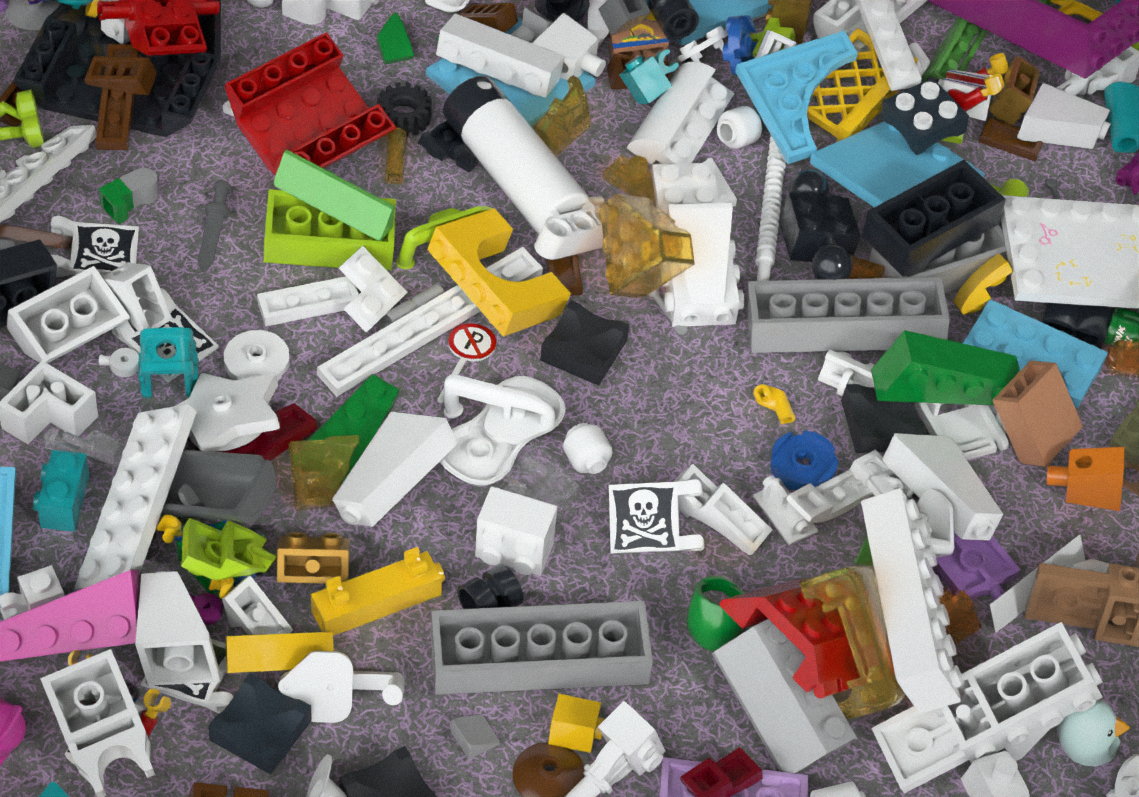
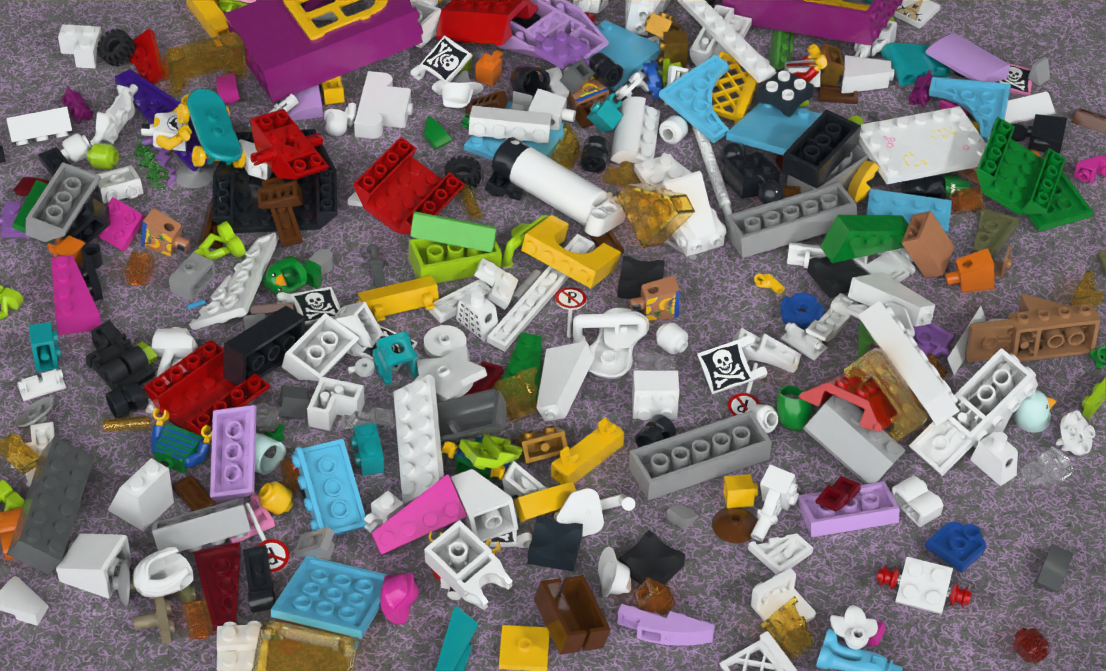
camera: 15 degrees left, 5 degrees down
none -> green piece [263,255,307,294]
none -> yellow brick [356,276,439,322]
none -> white torso [456,289,498,342]
none -> black wheel [580,135,610,173]
none -> nougat torso [629,276,680,321]
none -> piece [728,363,760,416]
none -> white head [747,404,778,434]

